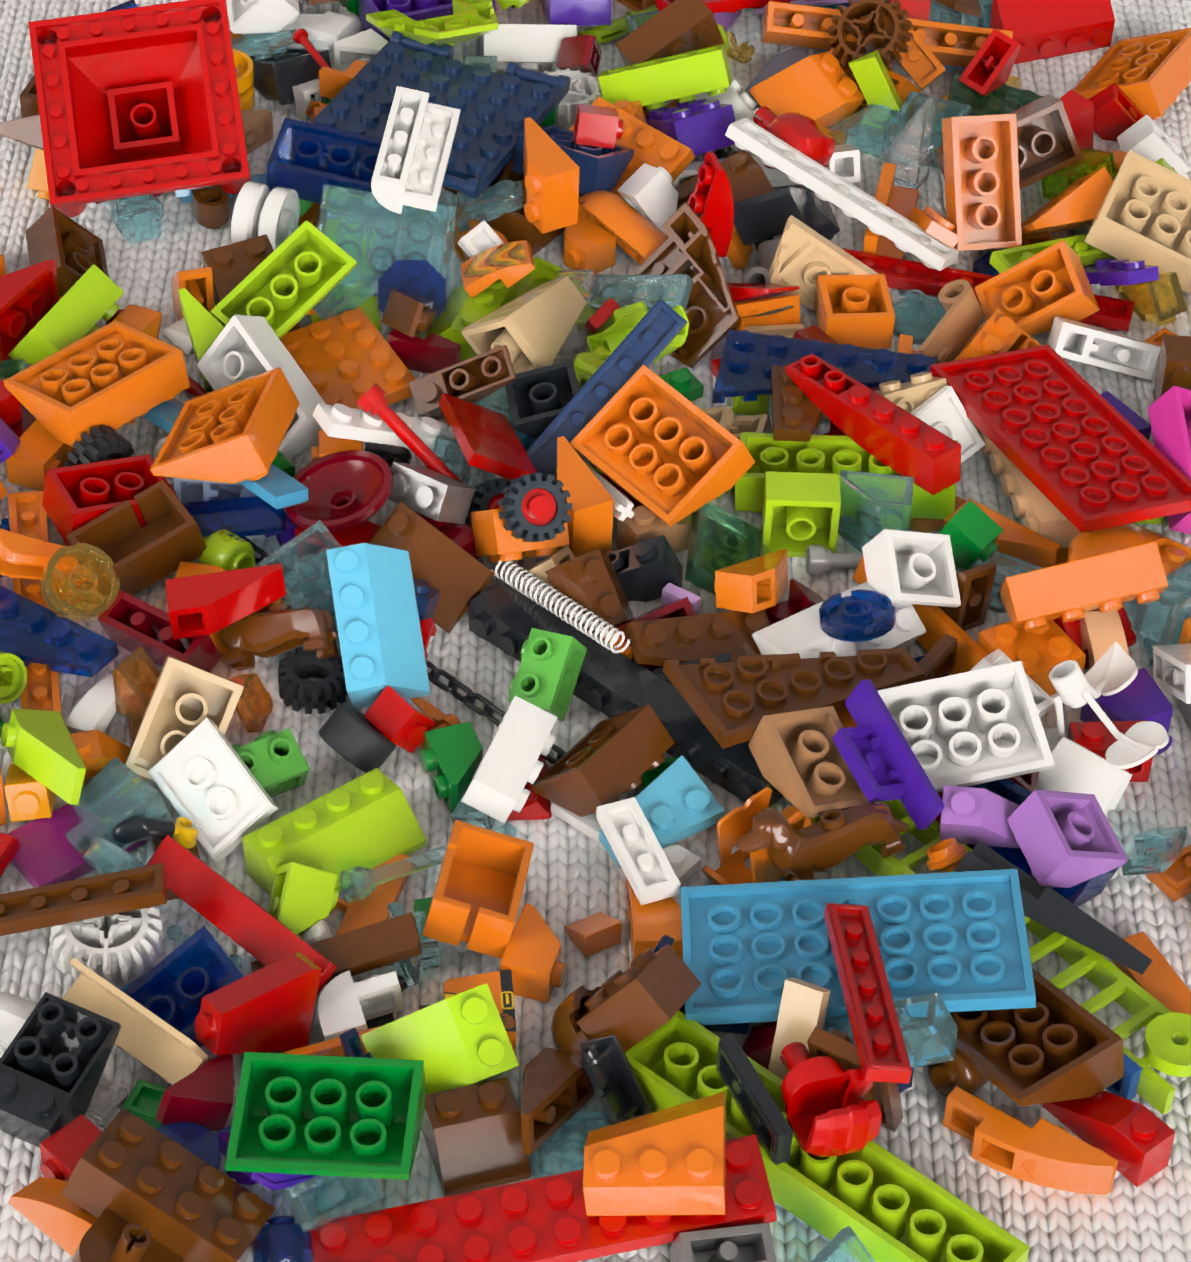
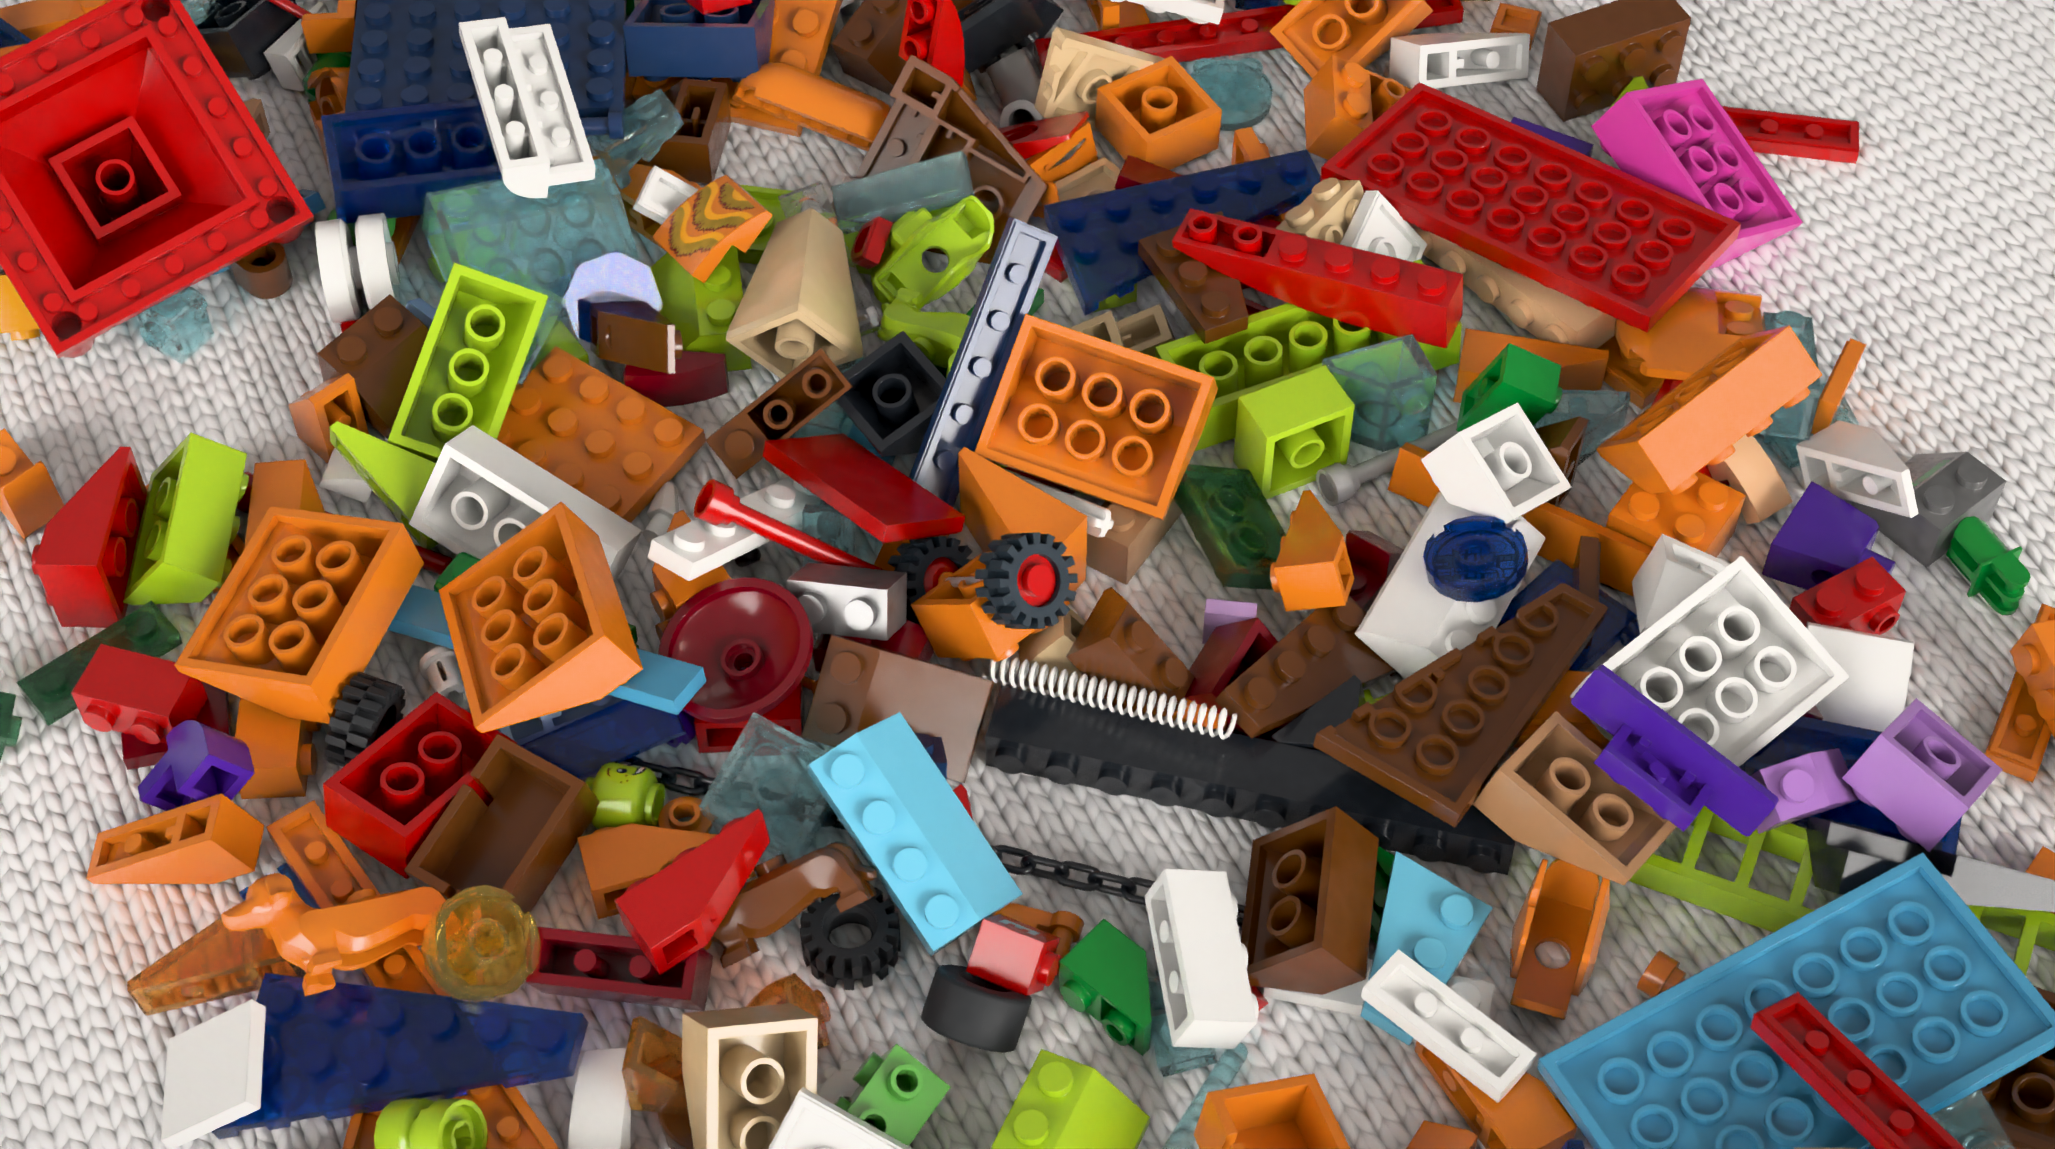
camera: 25 degrees left, 10 degrees up
reddish brown slope [25,206,109,298] -> none
bright green brick [508,628,587,721] -> none
orange slope [523,117,580,234] -> none
orange slope [563,211,616,279] -> none
black slope [608,535,683,602] -> none
white slope [617,163,678,237] -> none
reddish brown animal [736,803,909,881] -> none
medium nougat door [918,279,985,371] -> none
orange plate [926,838,967,873] -> none
white plant [1043,642,1169,769] -> none
clear light blue slope [1122,826,1187,876] -> none

